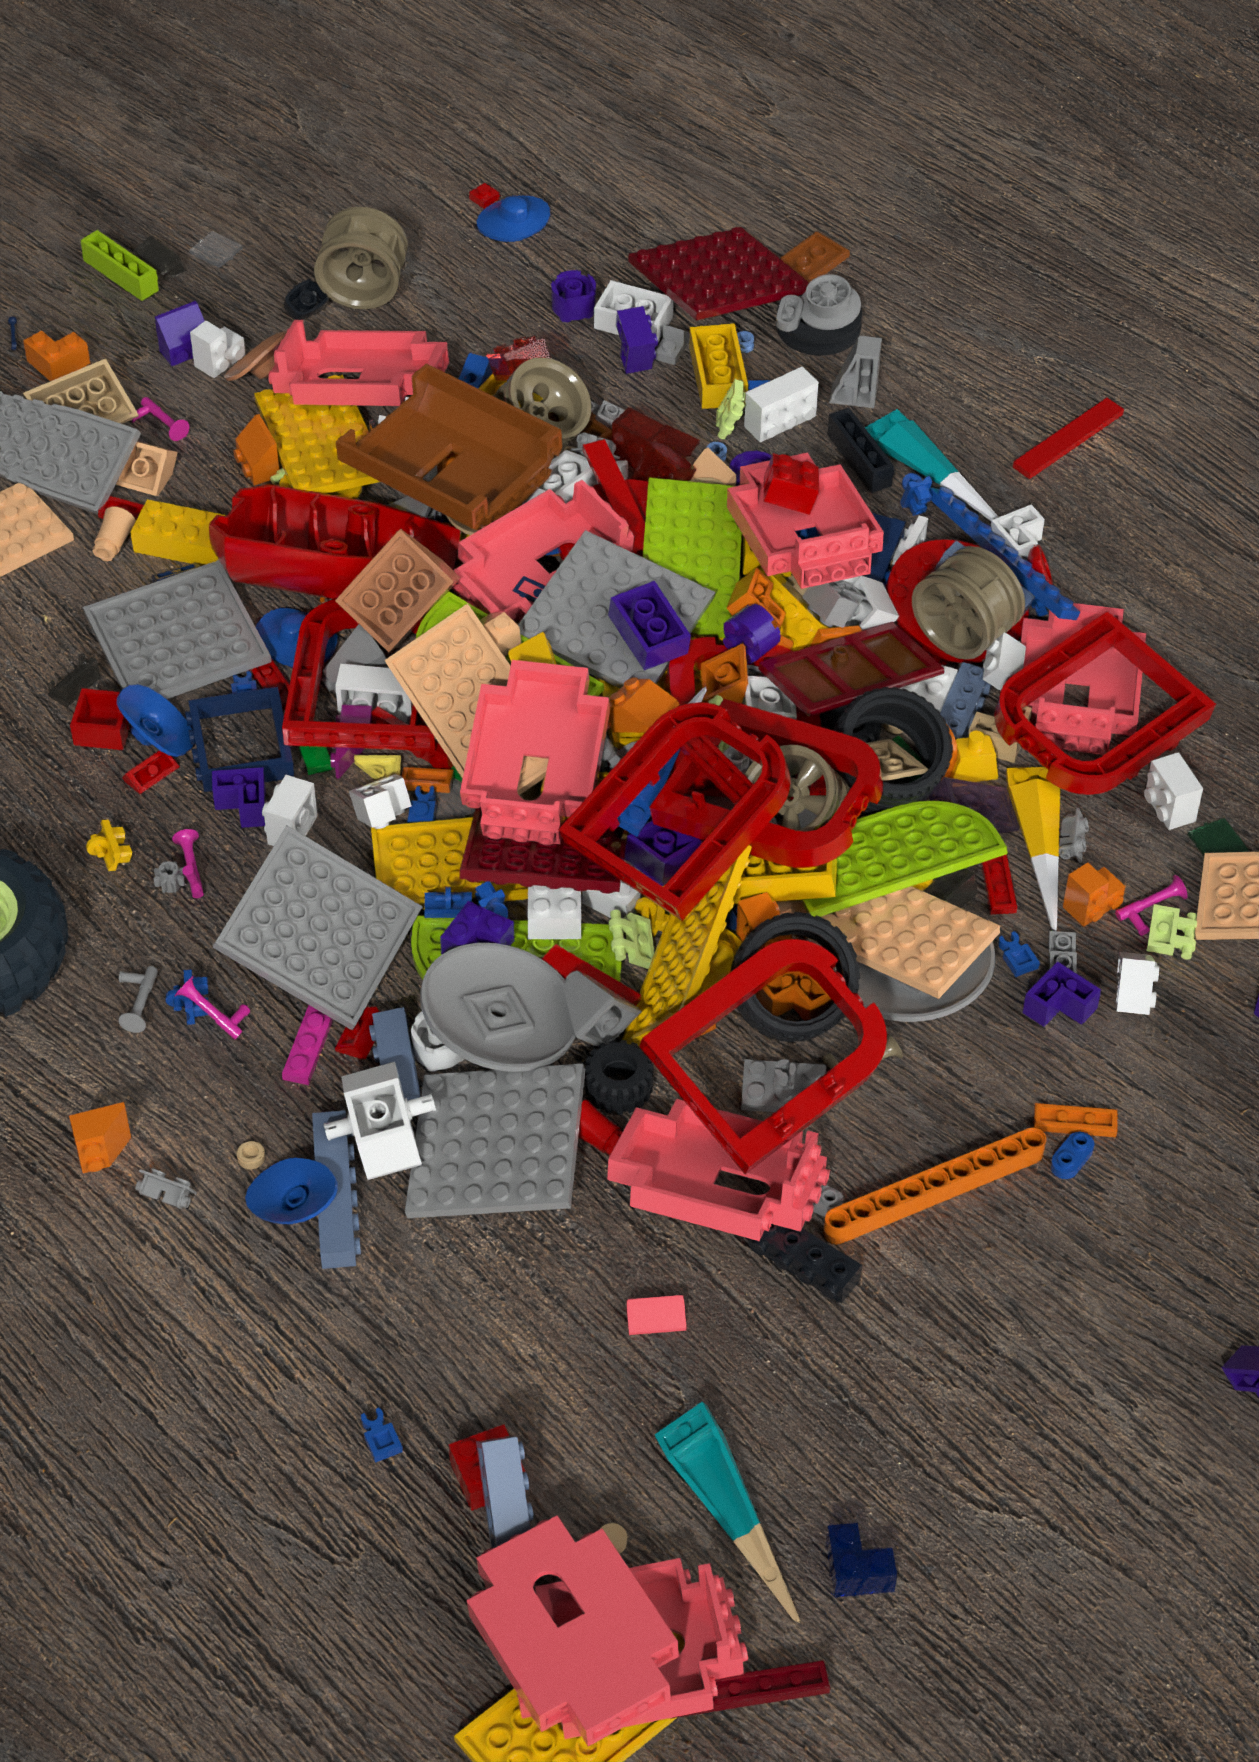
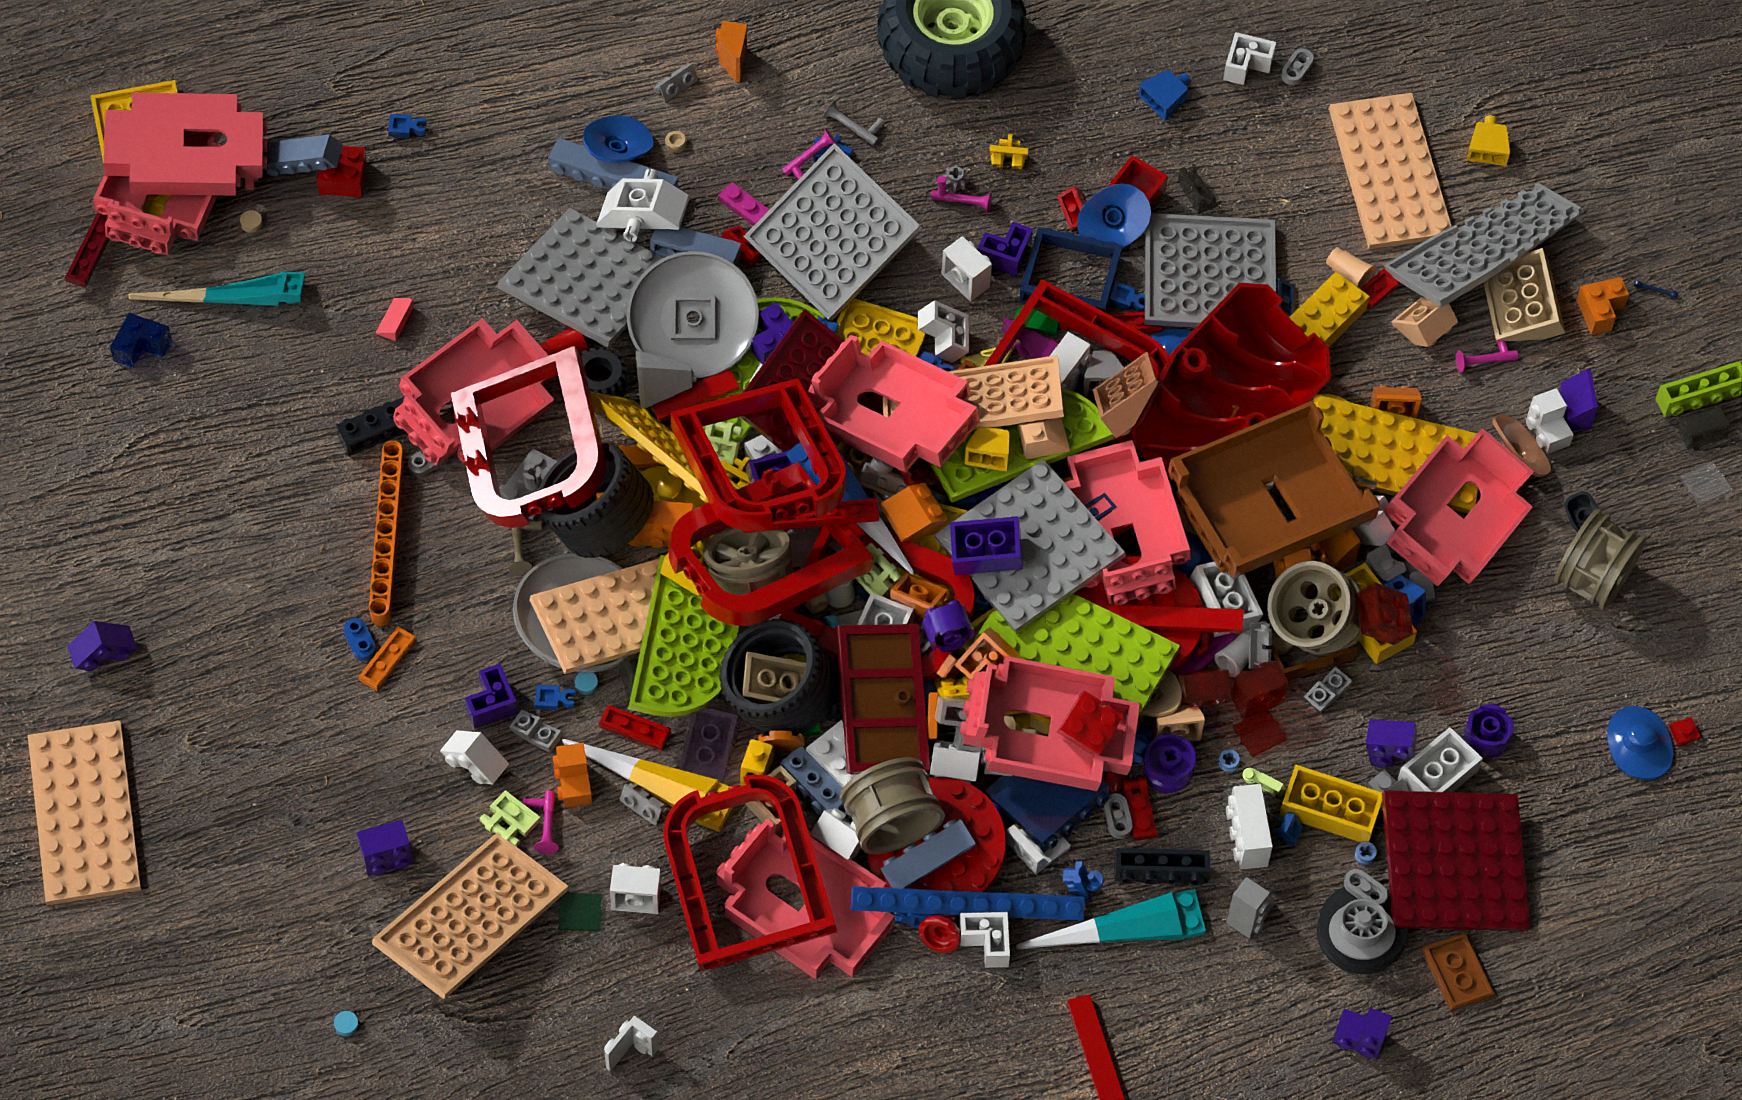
camera: 115 degrees right, 10 degrees up
none -> dark purple brick [1332,1007,1392,1059]

